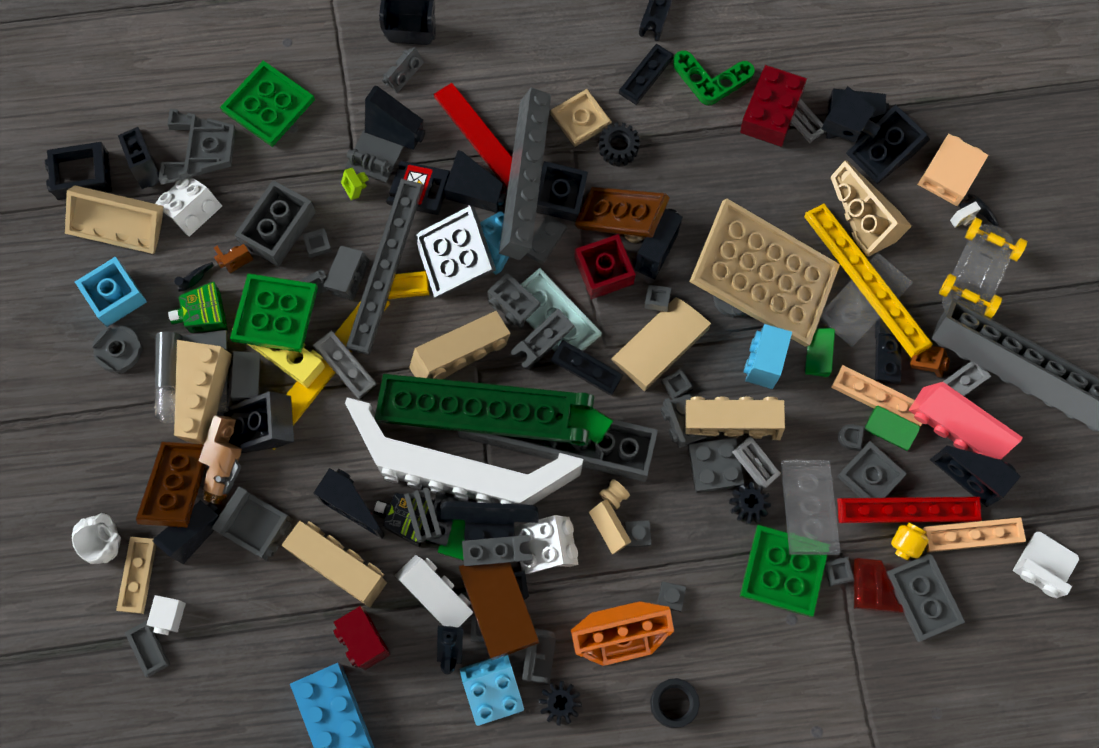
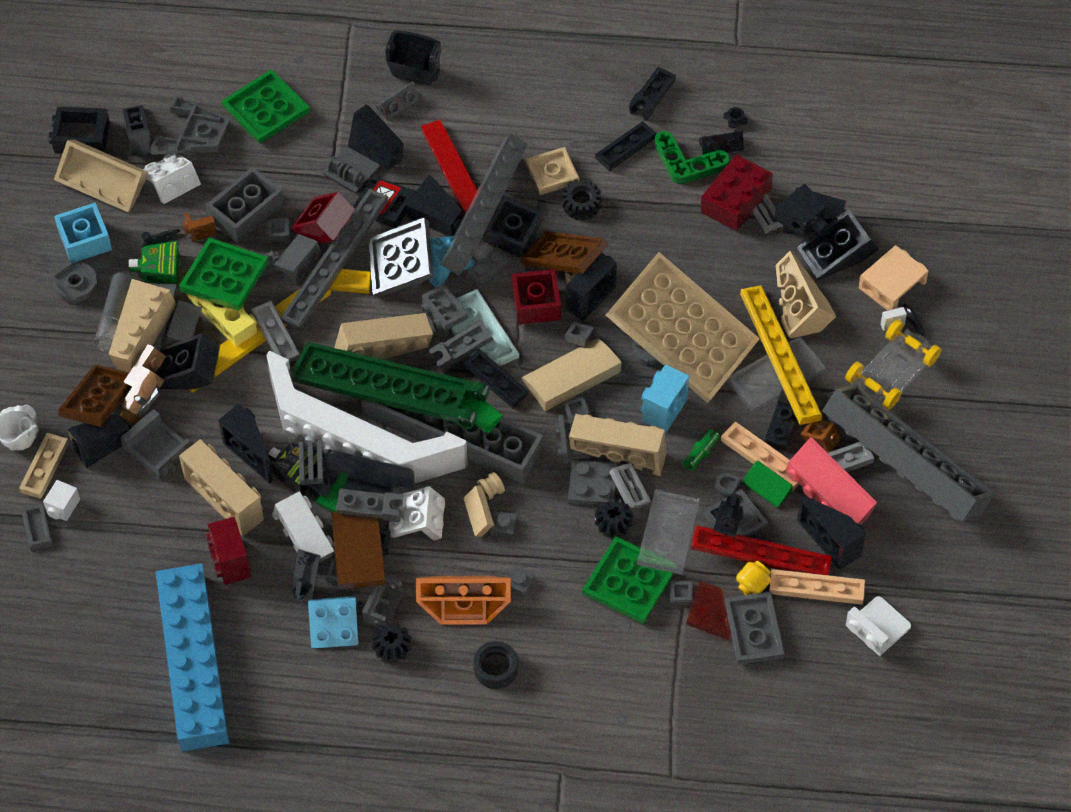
camera: 15 degrees right, 15 degrees down
lime tile [341,168,369,200] -> none
green slope [805,328,835,377] -> none
none -> dark red brick [292,192,355,245]
none -> green pin [682,429,720,471]
none -> black hinge [699,130,744,155]
none -> black hinge [713,493,744,537]
none -> black plate [723,107,748,129]

